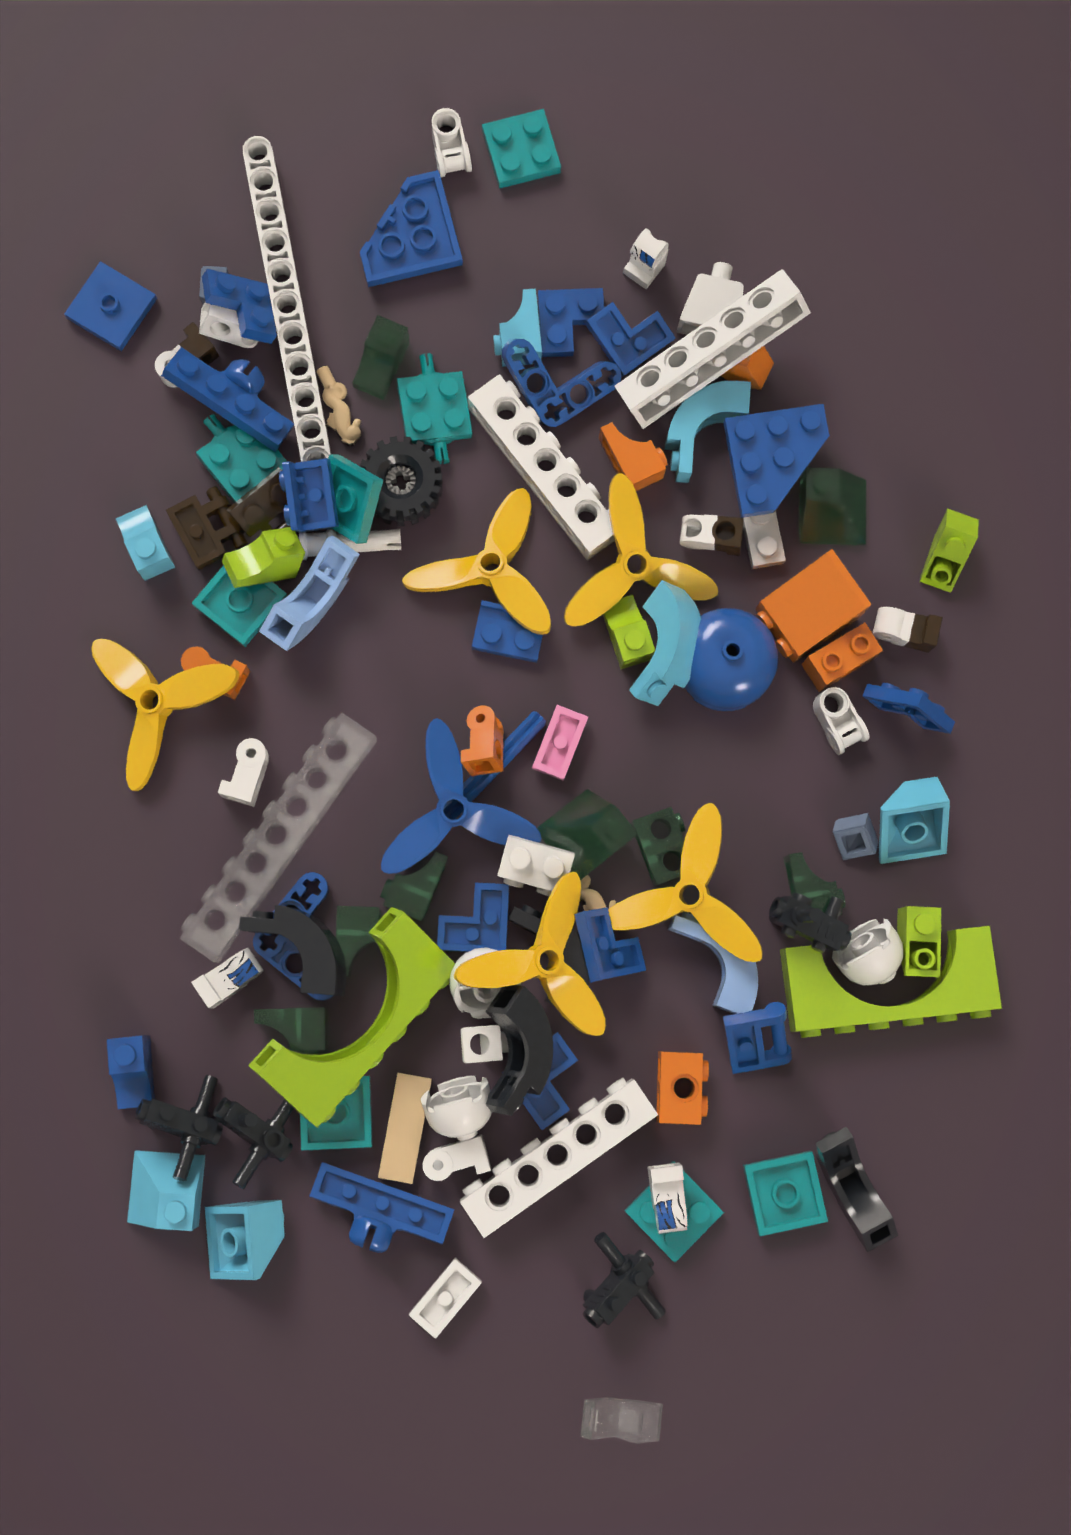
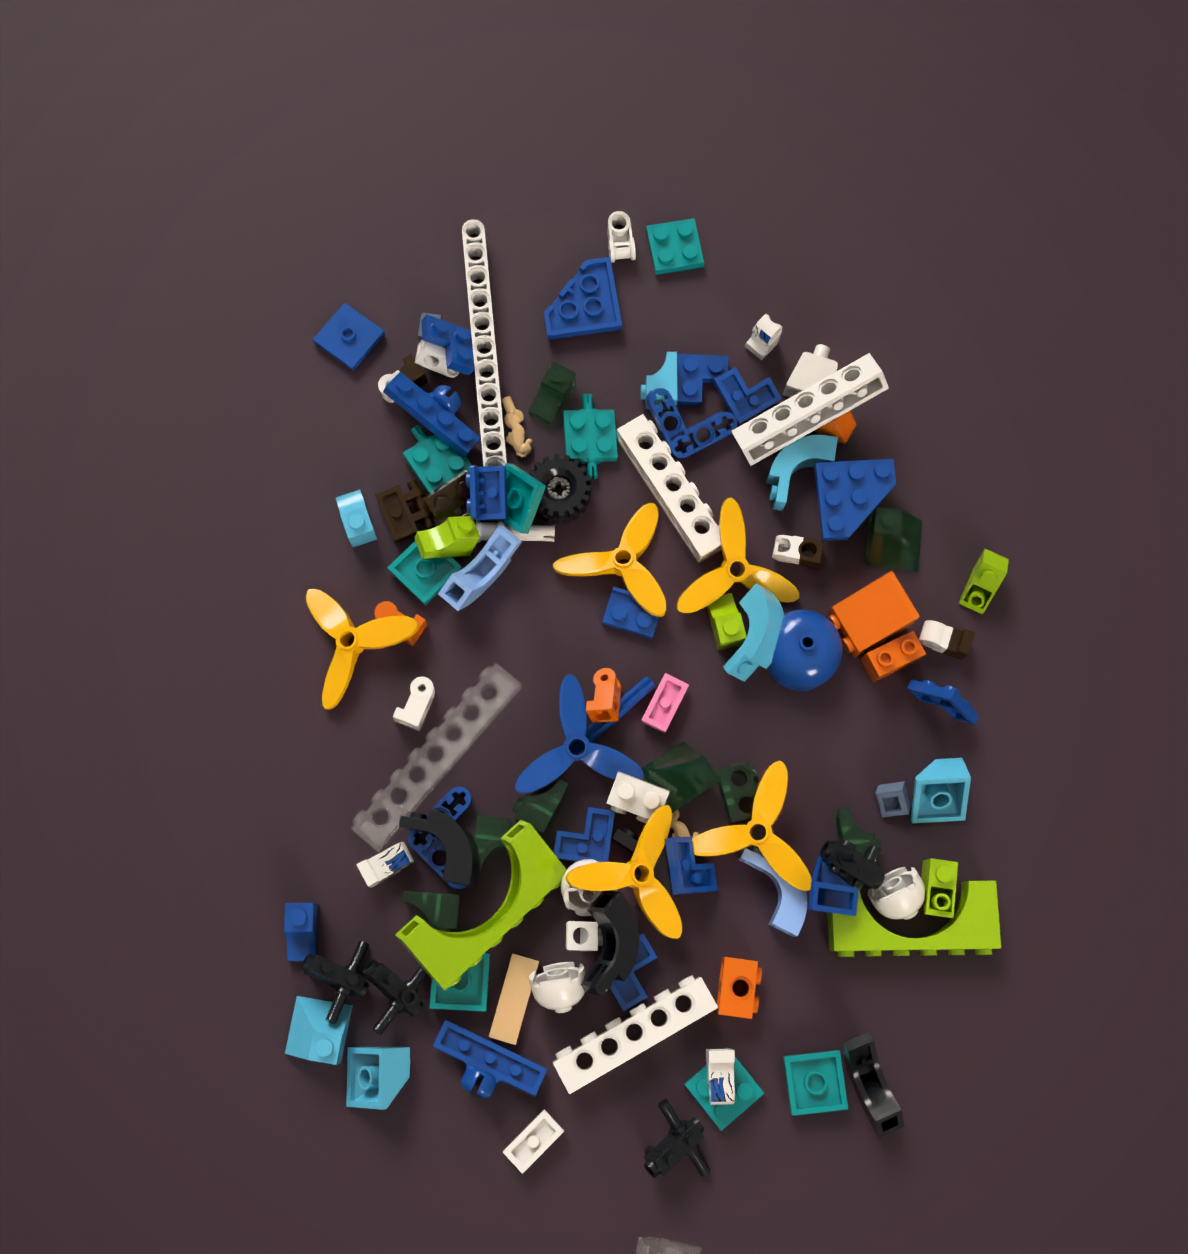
camera: 10 degrees right, 5 degrees down
white leg [423,1134,492,1181] -> none
orange arch [599,422,668,491] -> none
blue plate [723,1002,792,1074] -> none
white plate [743,511,786,569] -> none
white piece [813,687,870,755] -> none
none -> blue slope [808,856,859,916]

